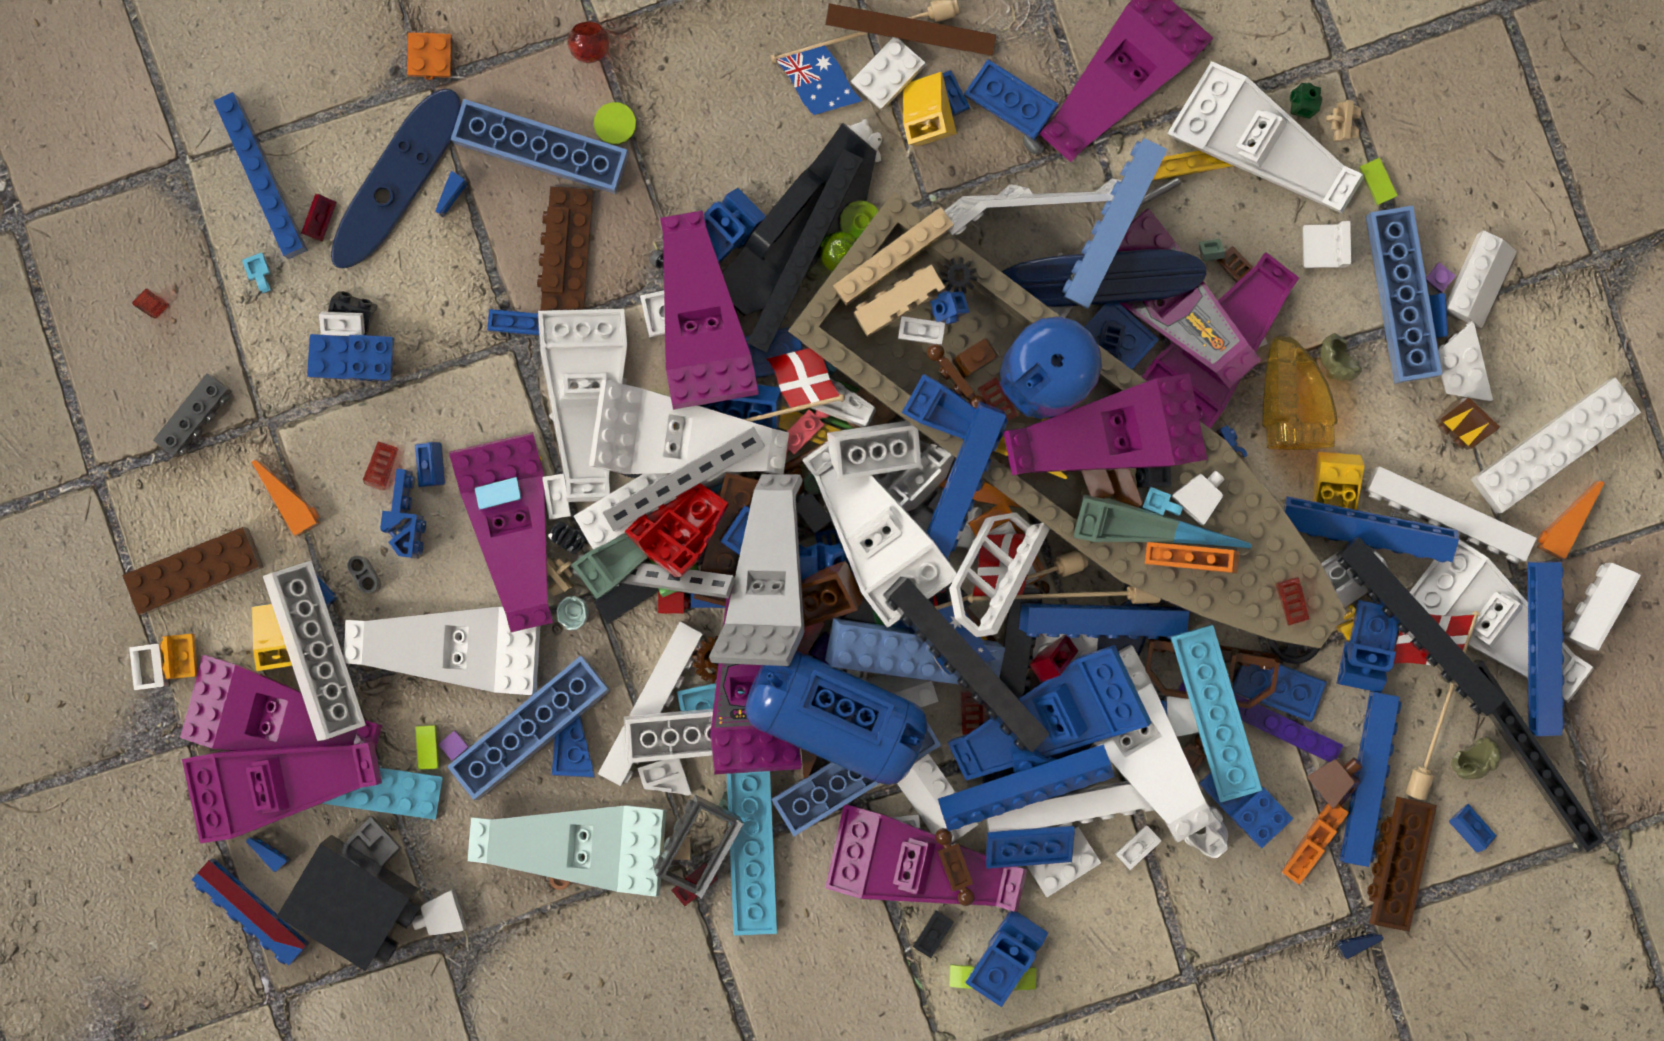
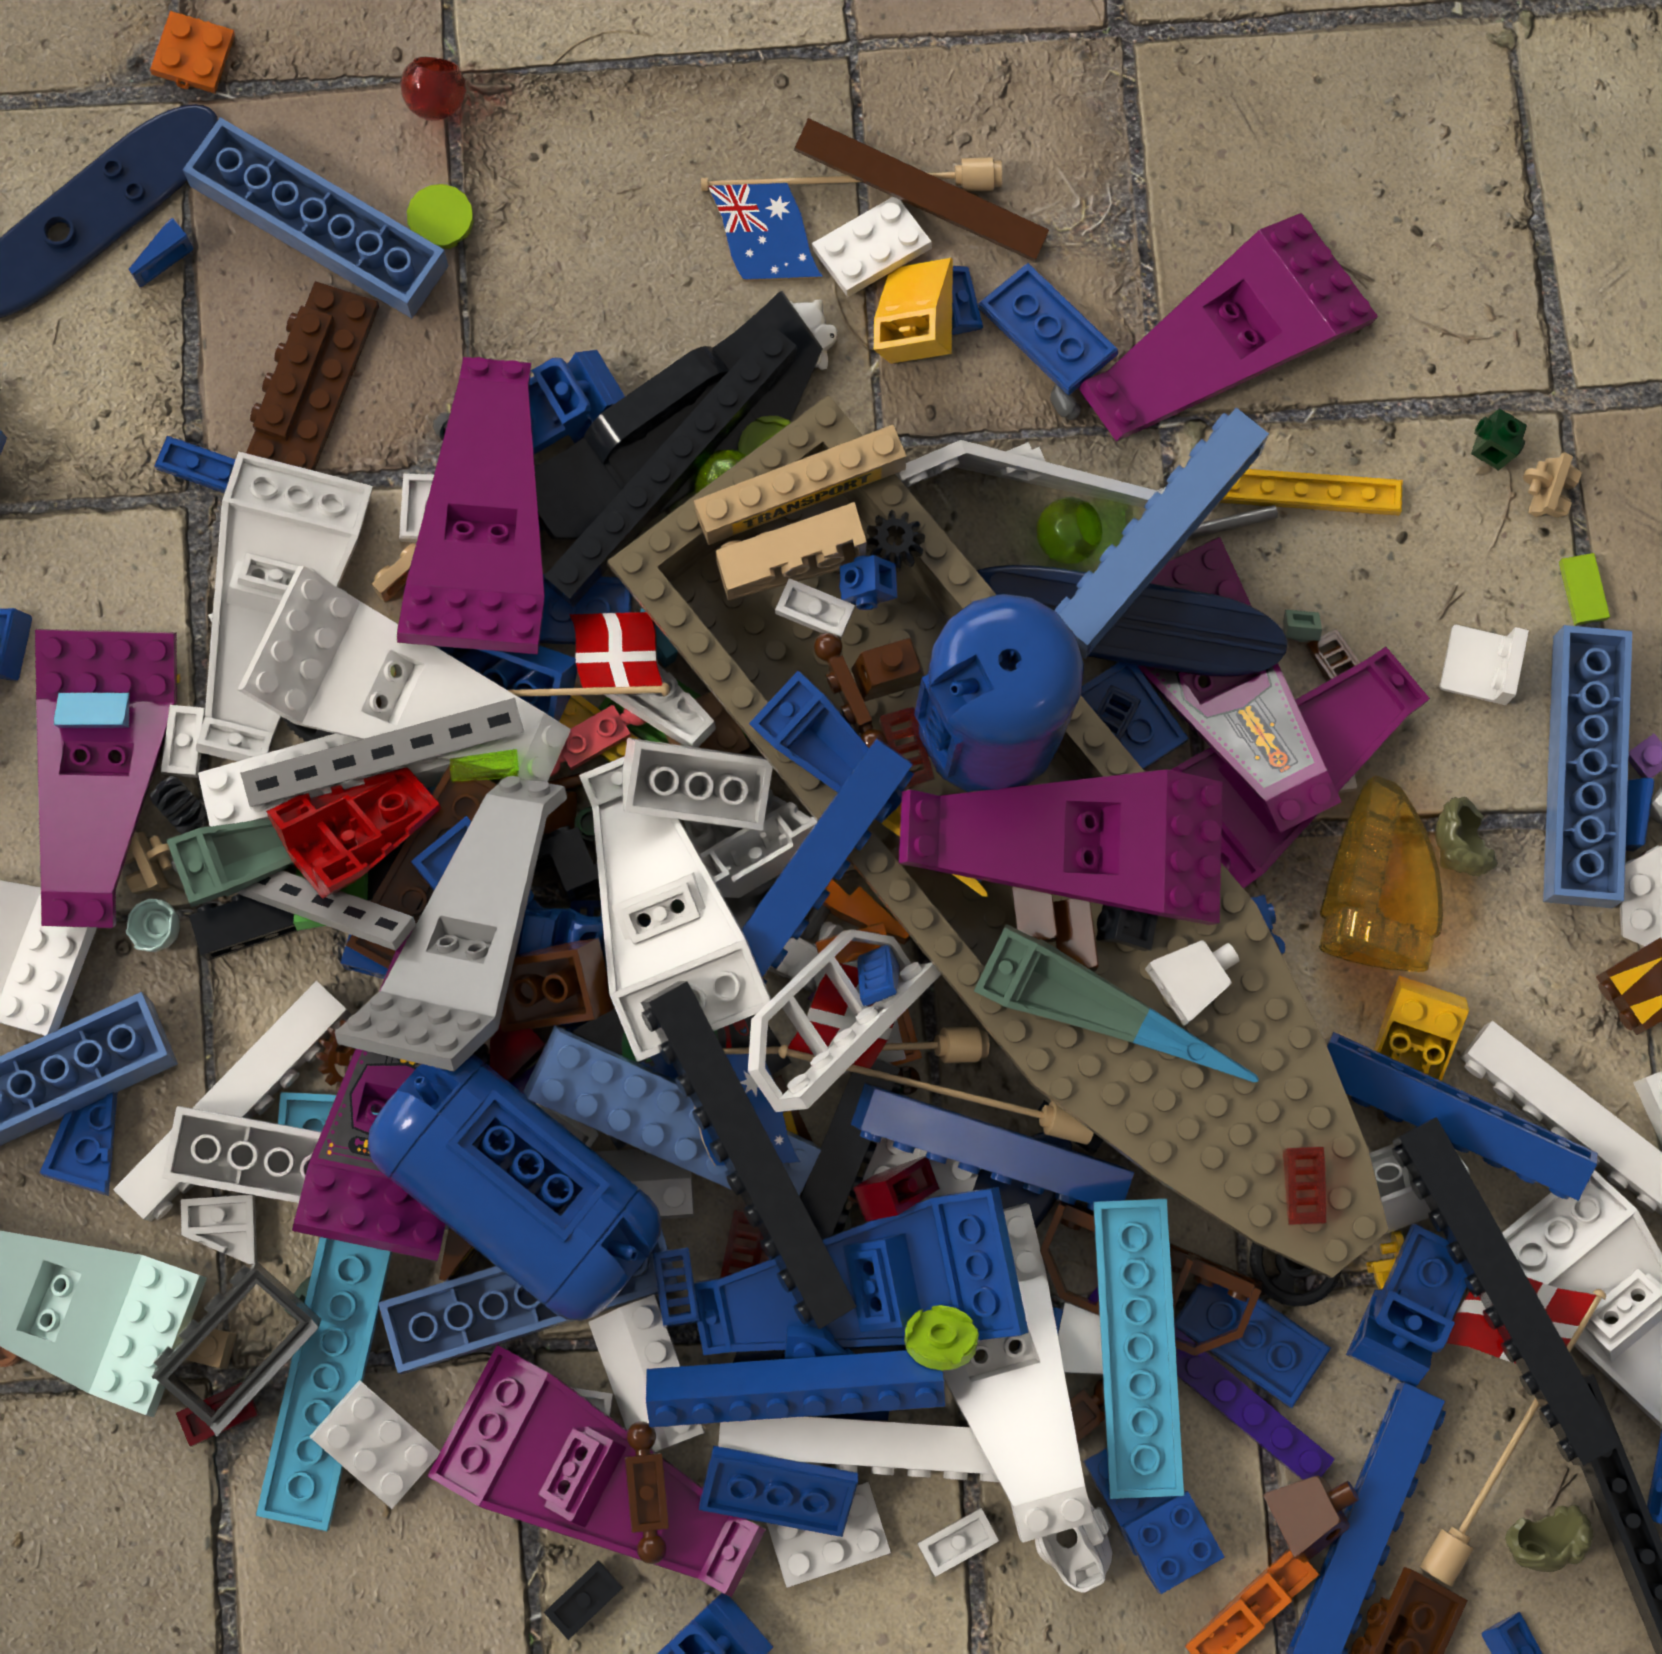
camera: 10 degrees right, 10 degrees down
red brick [658,592,689,614] -> none
medium azure plate [1142,487,1183,516] -> none
orange slope [1145,542,1239,574] -> none
white wing [1167,61,1364,213] -> none
none -> white plate [310,1380,440,1509]
none -> tan plate [372,543,416,603]
none -> clear neon green piece [449,749,519,782]
none -> blue slope [652,1247,700,1328]
none -> blue slope [857,945,900,1006]
none -> lime tile [904,1305,979,1371]
none -> clear neon green helmet [1036,496,1103,564]

